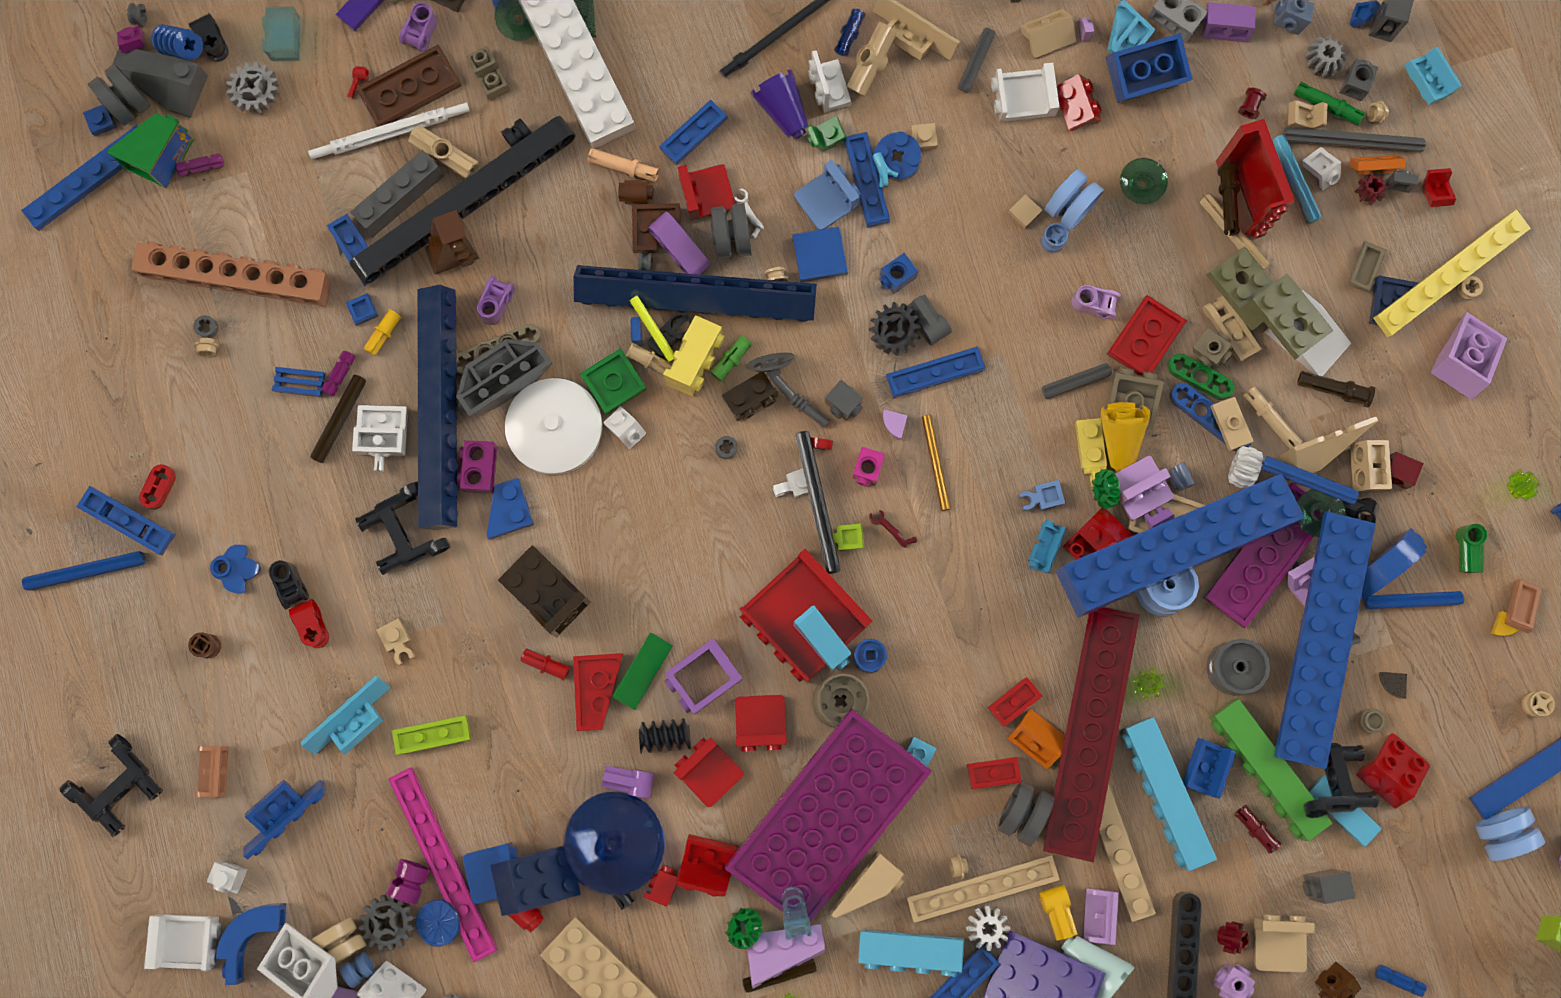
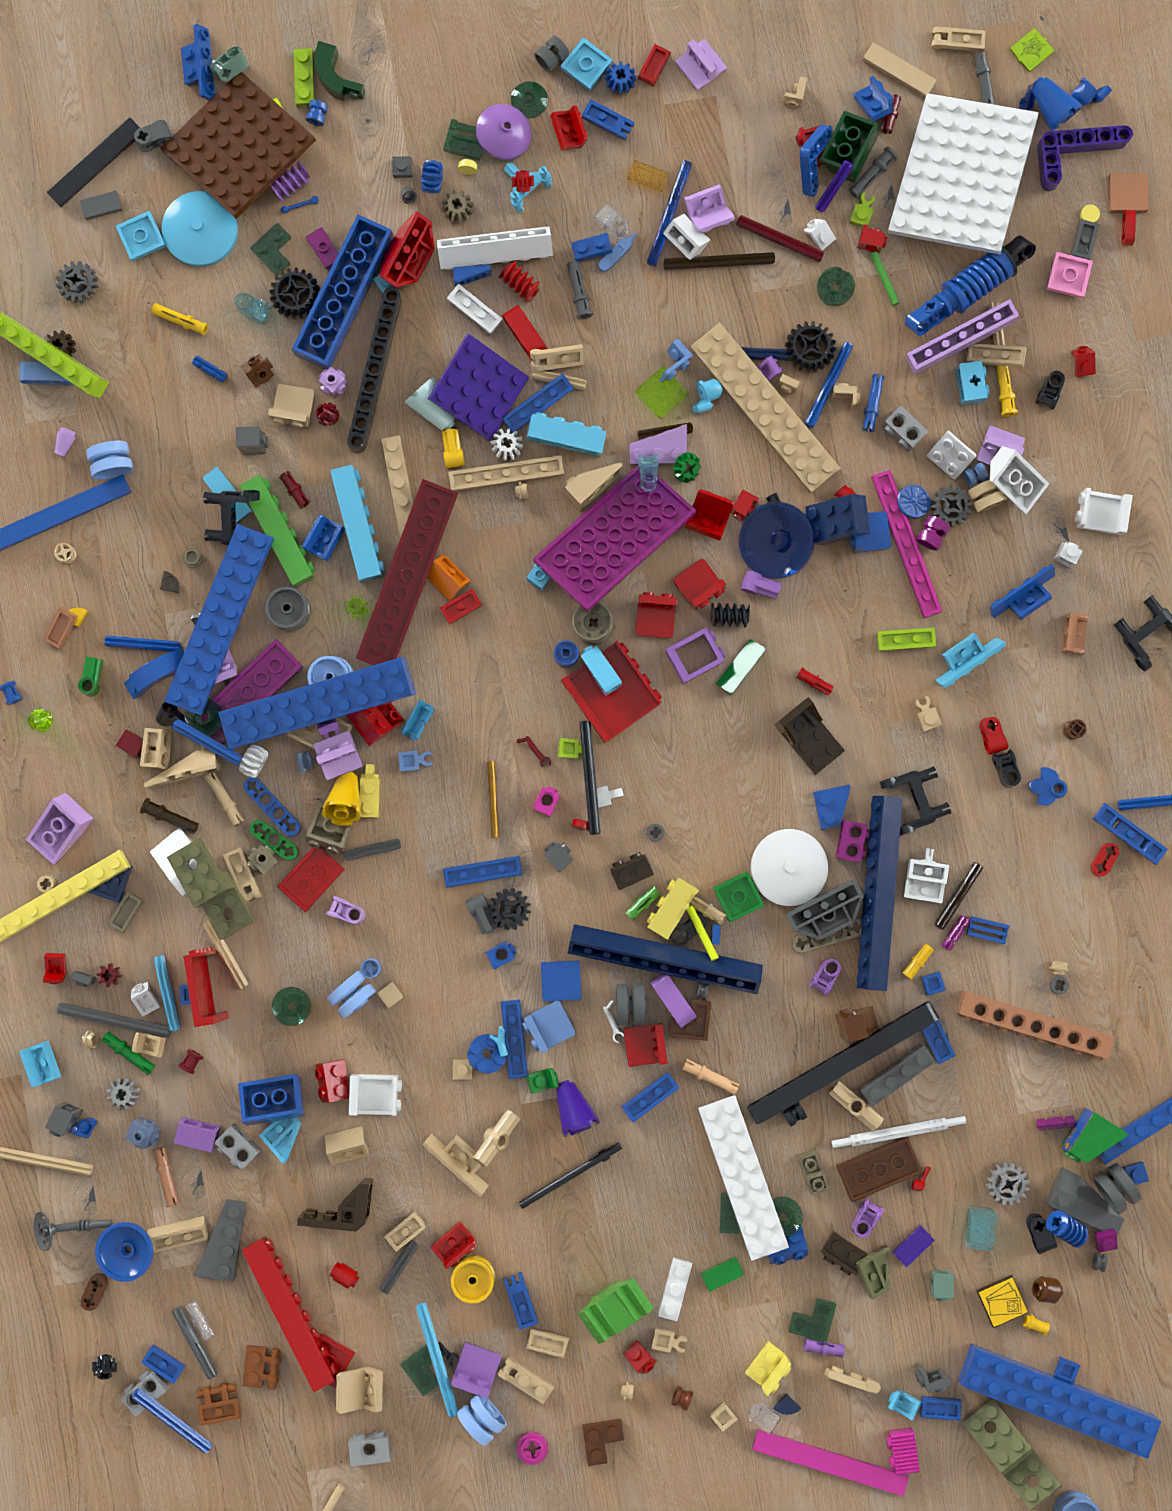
camera: 175 degrees left, 5 degrees up
blue arch [216,903,286,985] -> none
red wing [573,653,624,731] -> none
white bracket [603,406,646,449] -> none
reddish brown brick [618,180,654,204] -> none
dark grey dish [747,352,830,427] -> none
tan bush [765,267,788,281] -> none
white bracket [808,50,851,113] -> none
clear blue pin [834,8,865,57] -> none
lavender tile [883,409,907,440] -> none
dark grey axle [958,28,995,93] -> none
red plate [967,757,1021,789] -> none
dark grey wheel [997,780,1054,847] -> none
lavender tile [1078,17,1094,42] -> none
lavender hinge [1083,888,1118,945] -> none
green gear [1091,469,1121,509] -> none
tan plate [1210,397,1254,451] -> none
dark brown pin [1217,164,1240,236] -> none
dark grey brick [1339,59,1379,101] -> none
orange plate [1350,155,1406,174] -> none
red bracket [1356,733,1430,809] -> none

